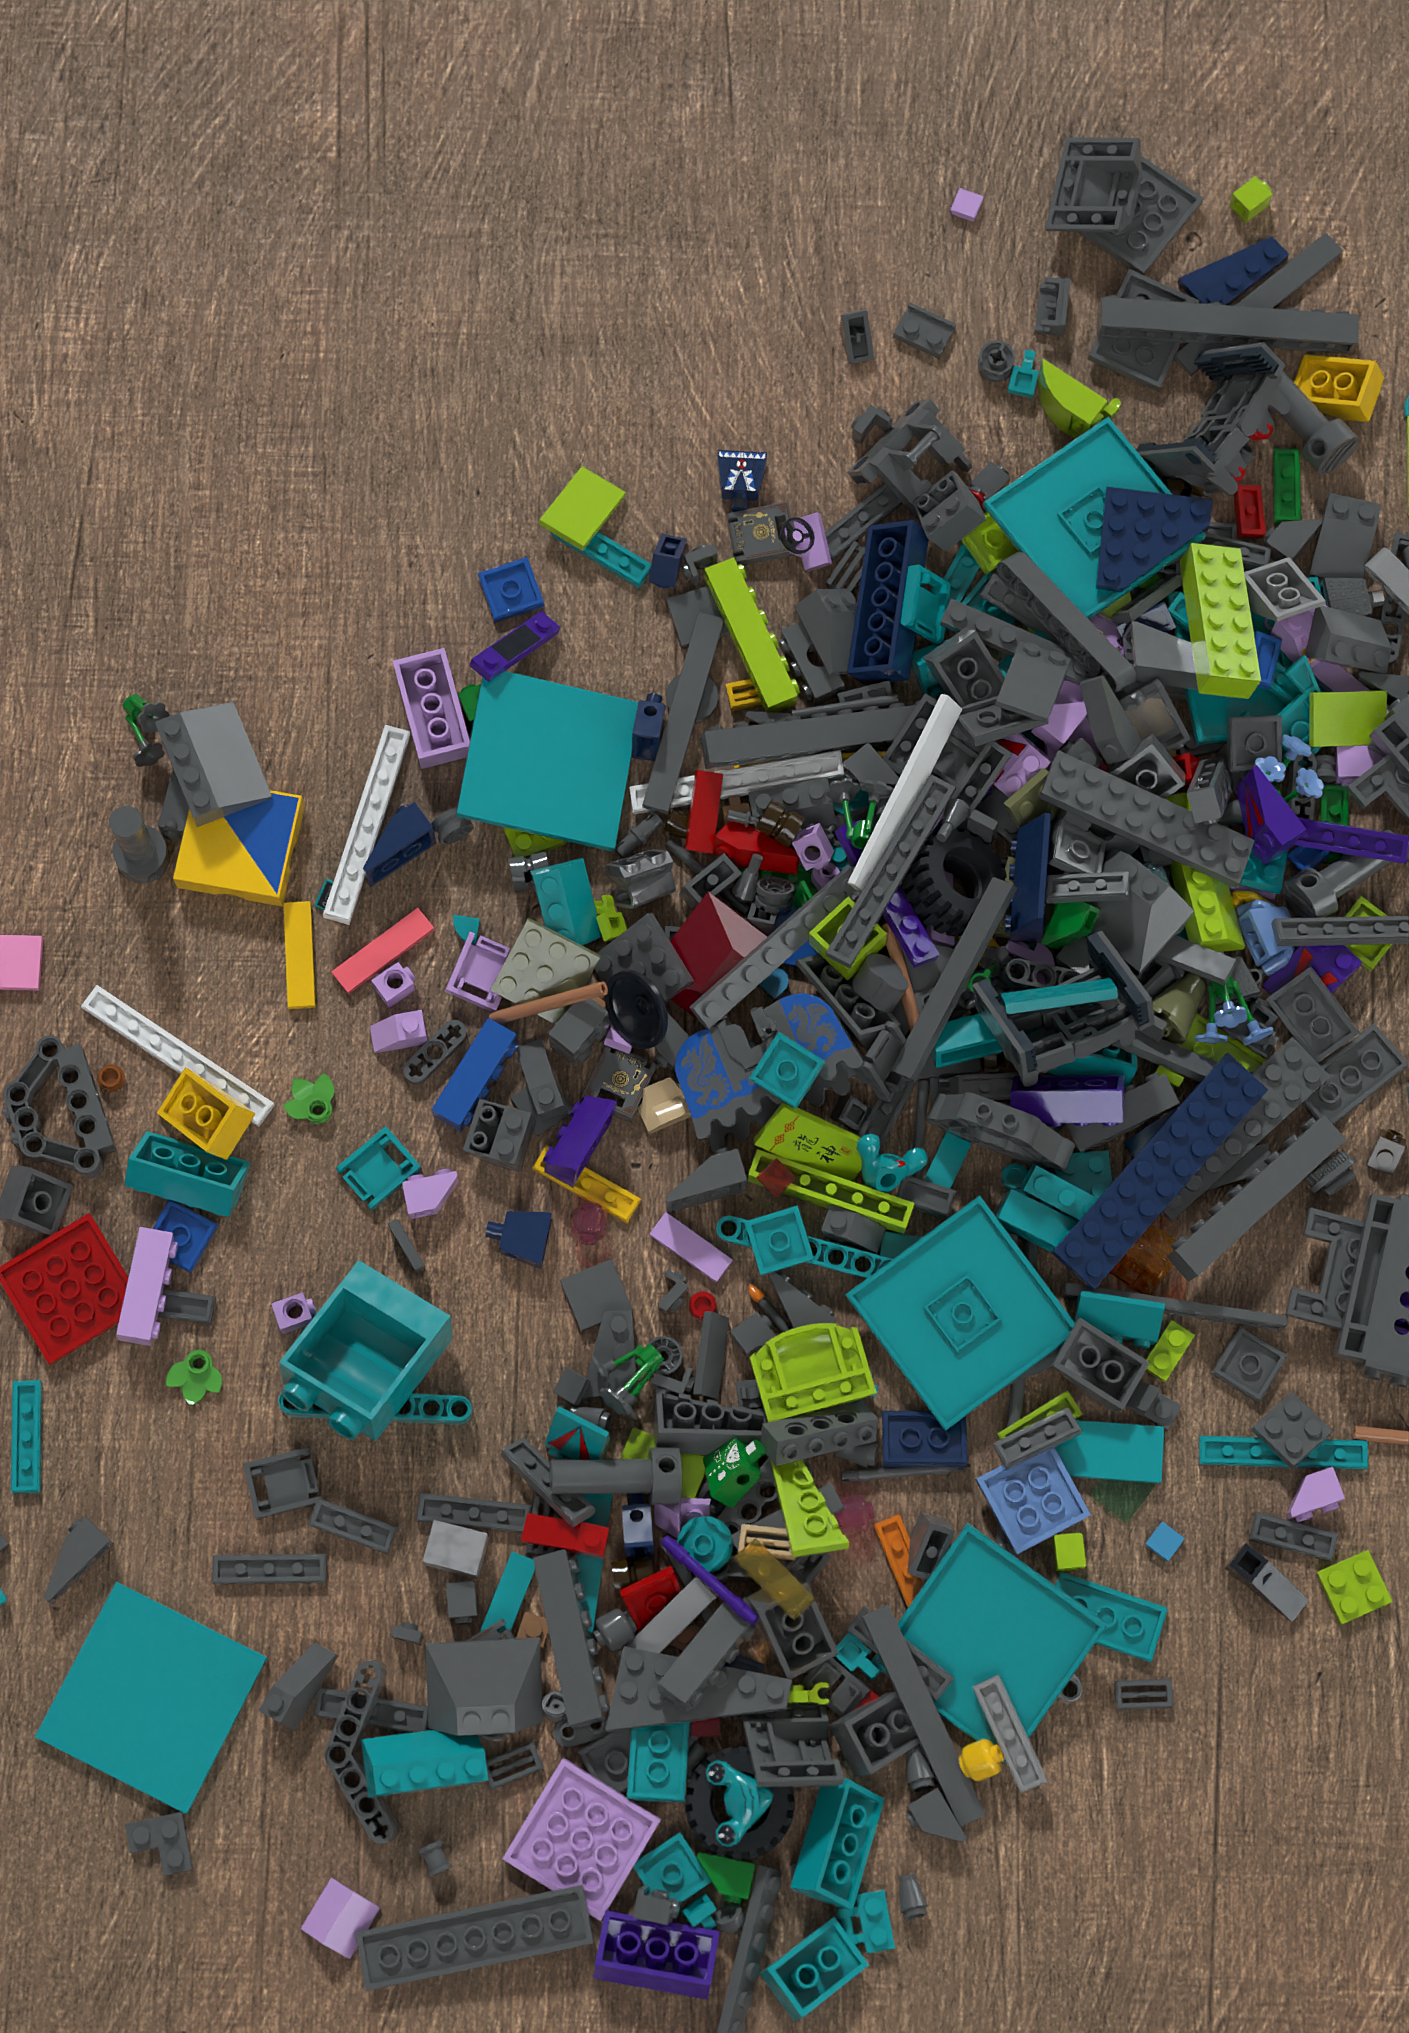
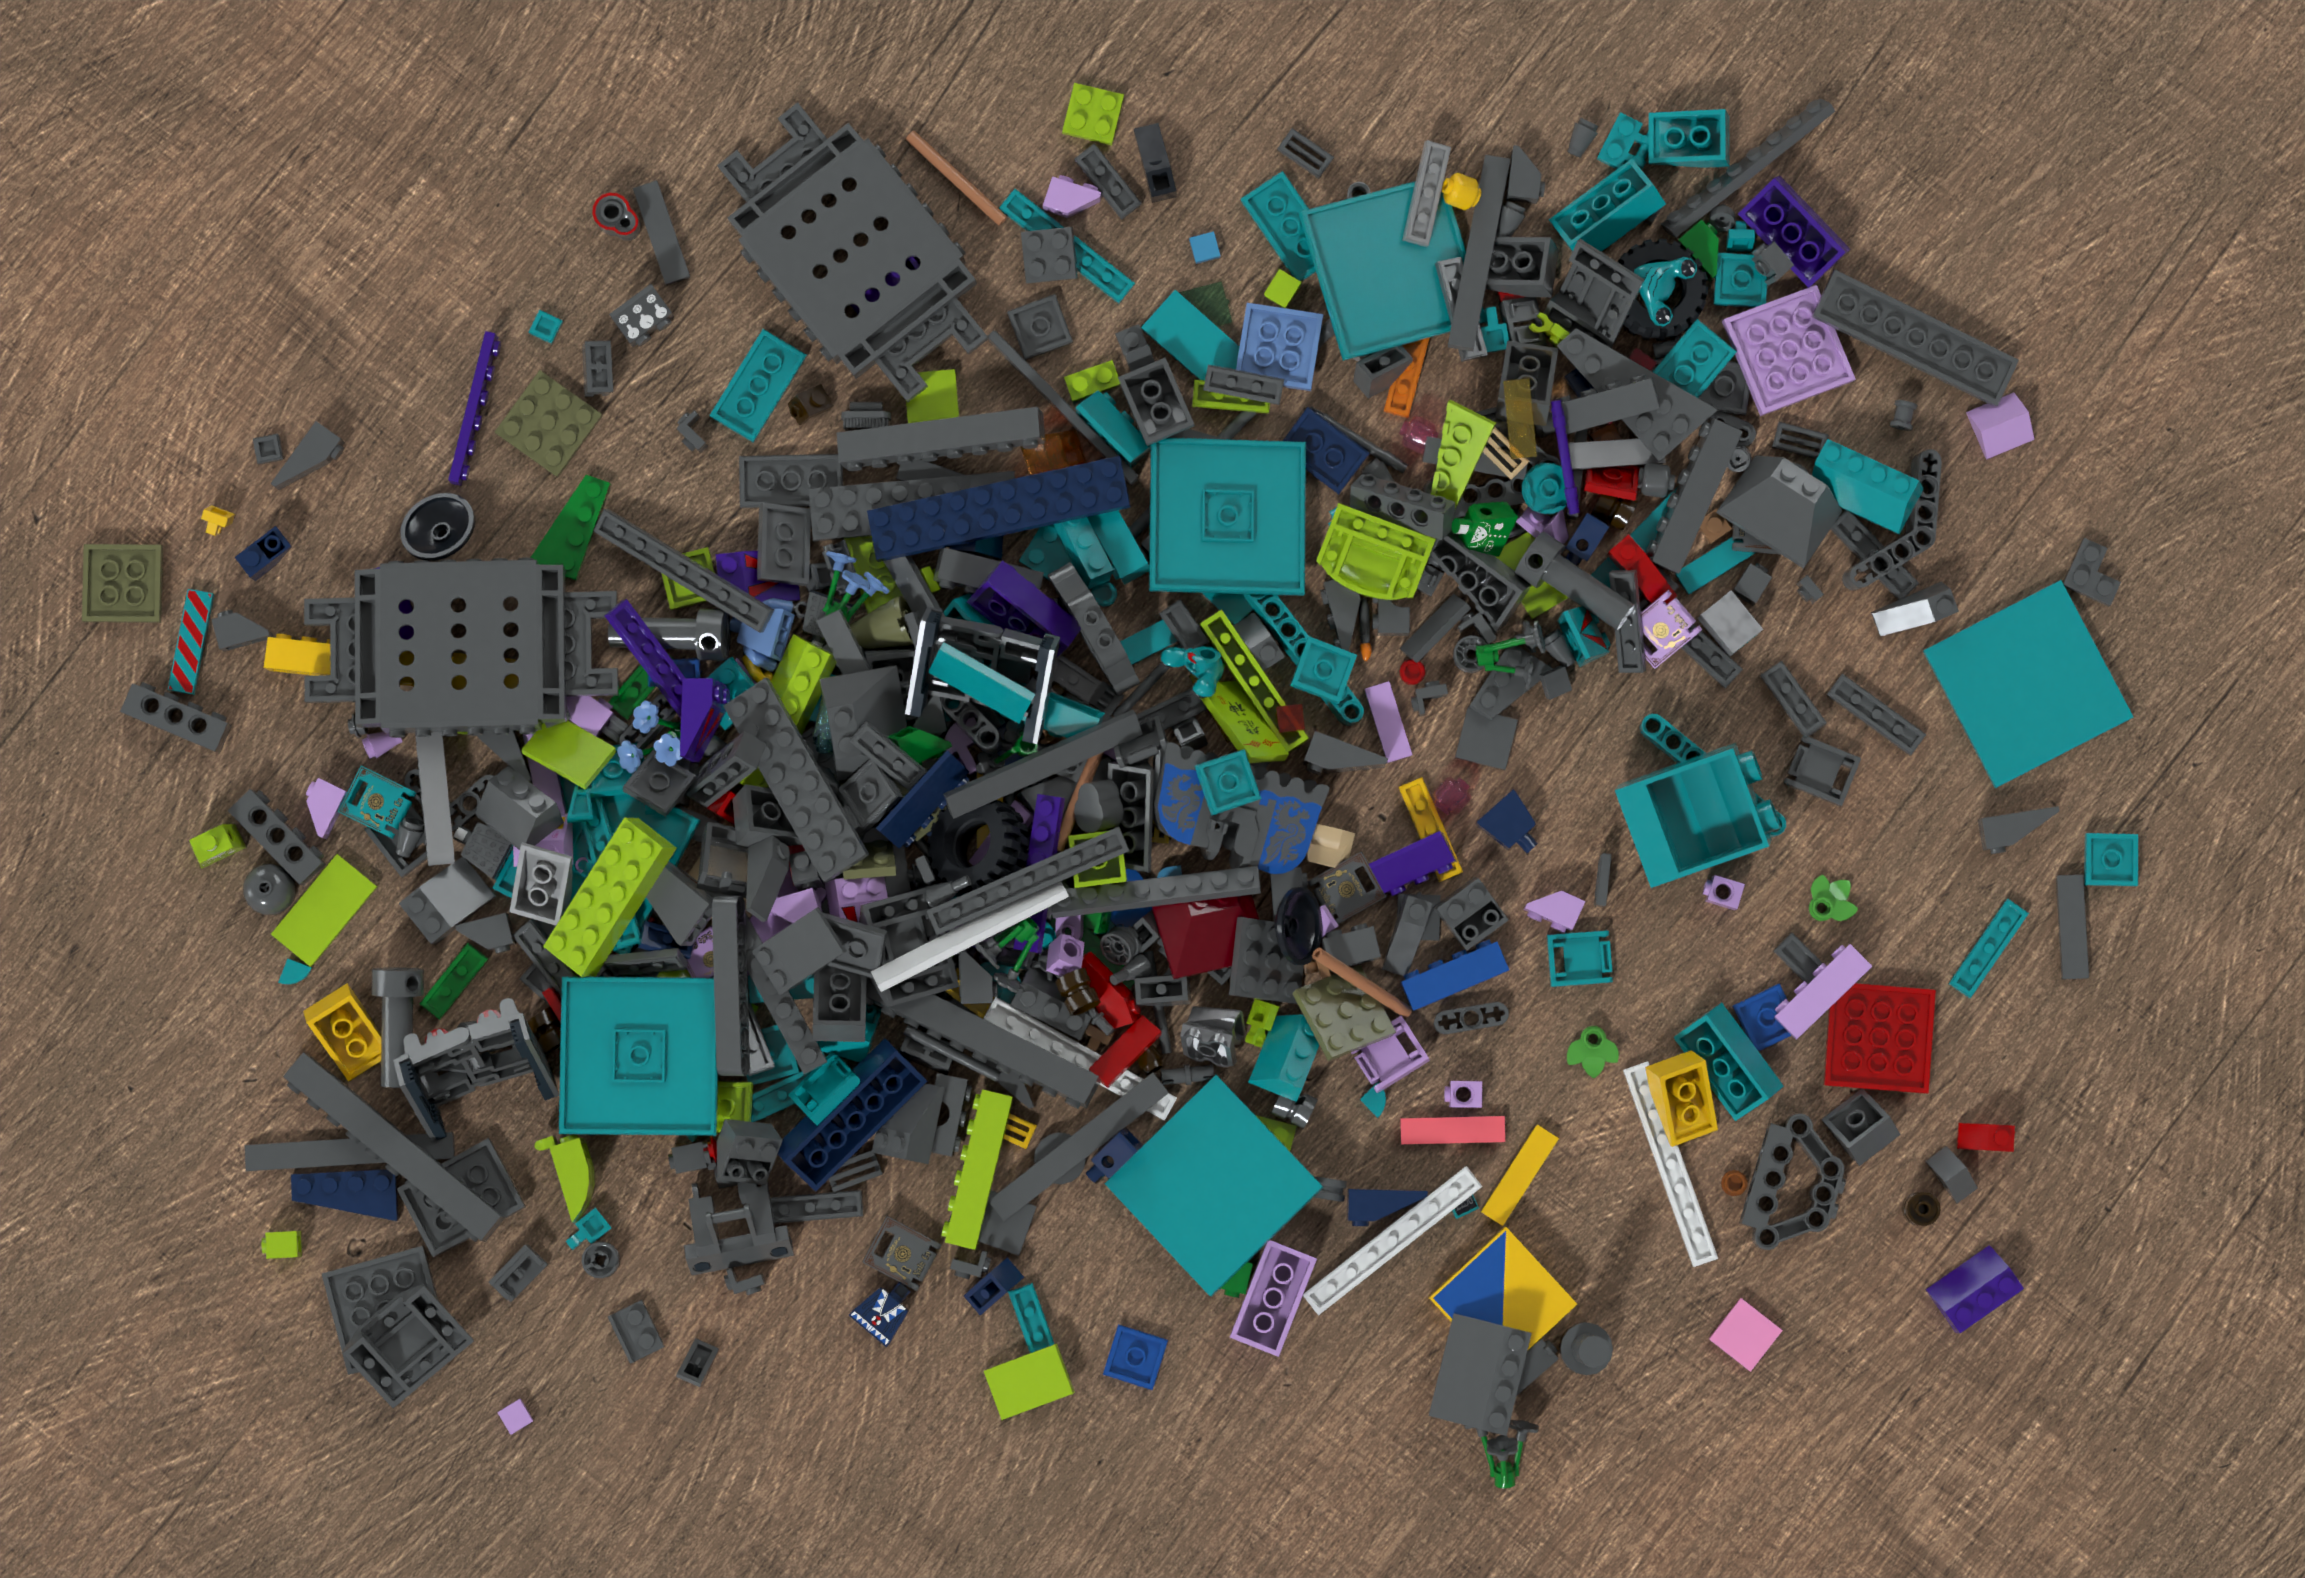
camera: 140 degrees left, 10 degrees up
lavender slope [370,1010,428,1053] -> none
dark purple plate [469,611,561,682] -> none
lavender piece [780,512,832,572] -> none
dark blue plate [1095,487,1212,592] -> none
red plate [1233,484,1266,539] -> none
blue tile [1254,631,1282,690] -> none
none -> lime tile [906,369,959,423]
none -> lavender container [1641,590,1702,669]

